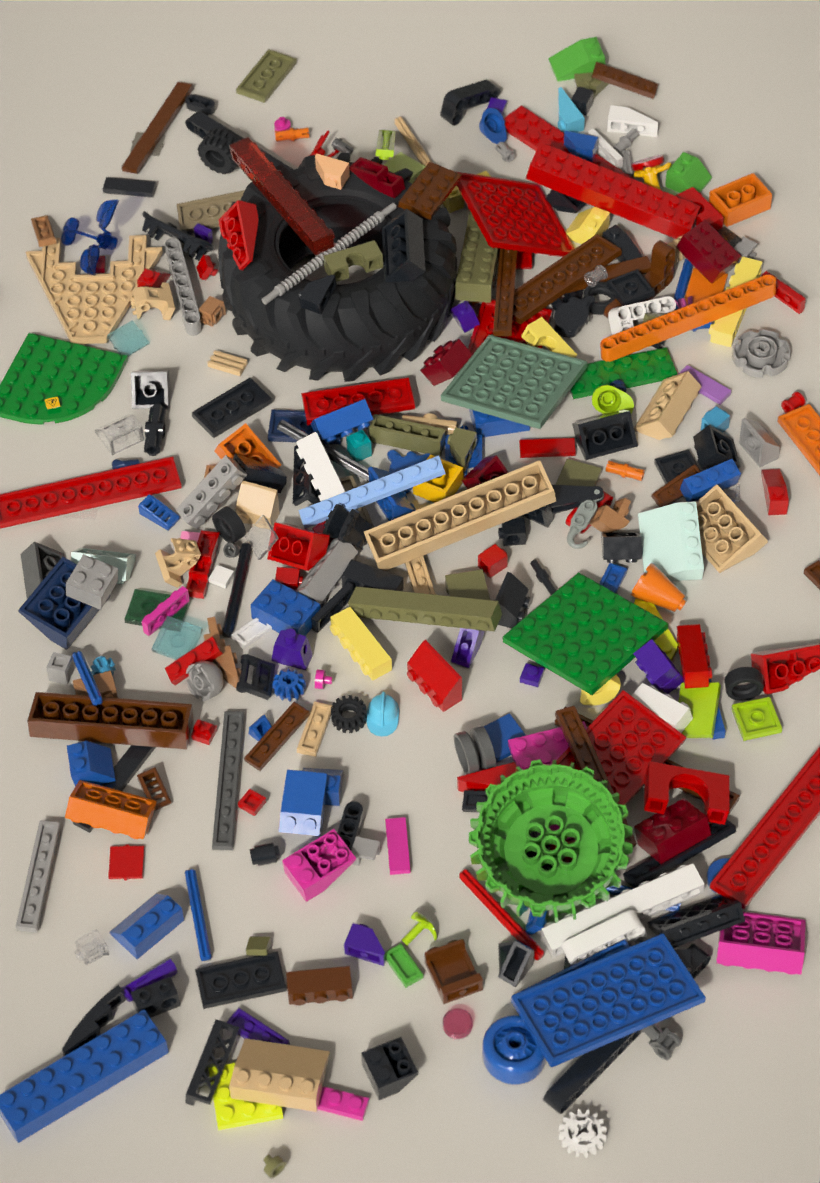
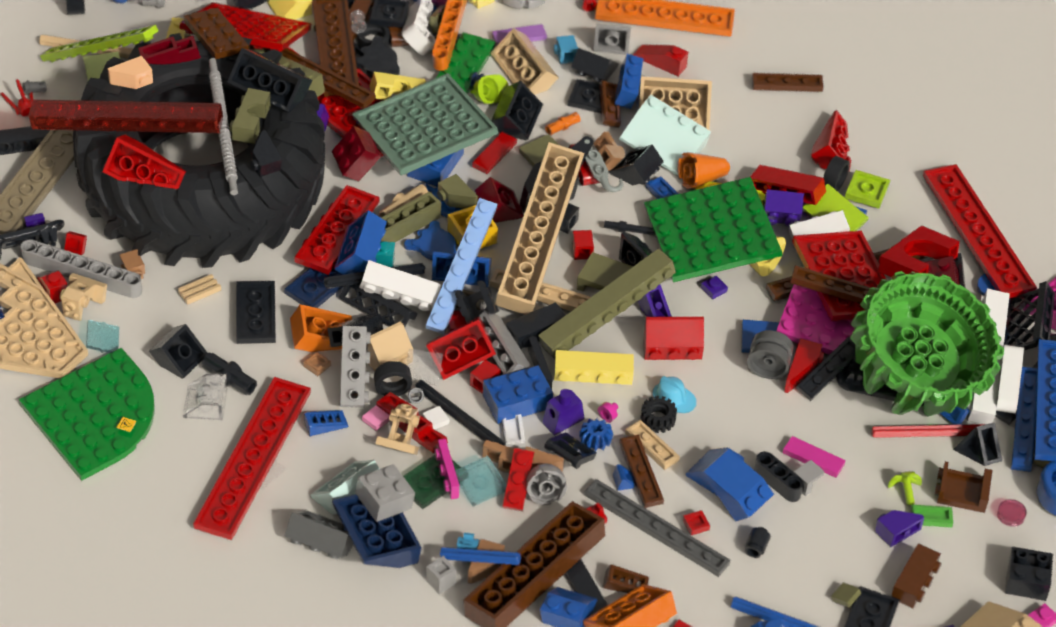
camera: 60 degrees left, 5 degrees down
dark blue arm [112,459,140,469] -> none
dark pink slope [282,829,356,902] -> none

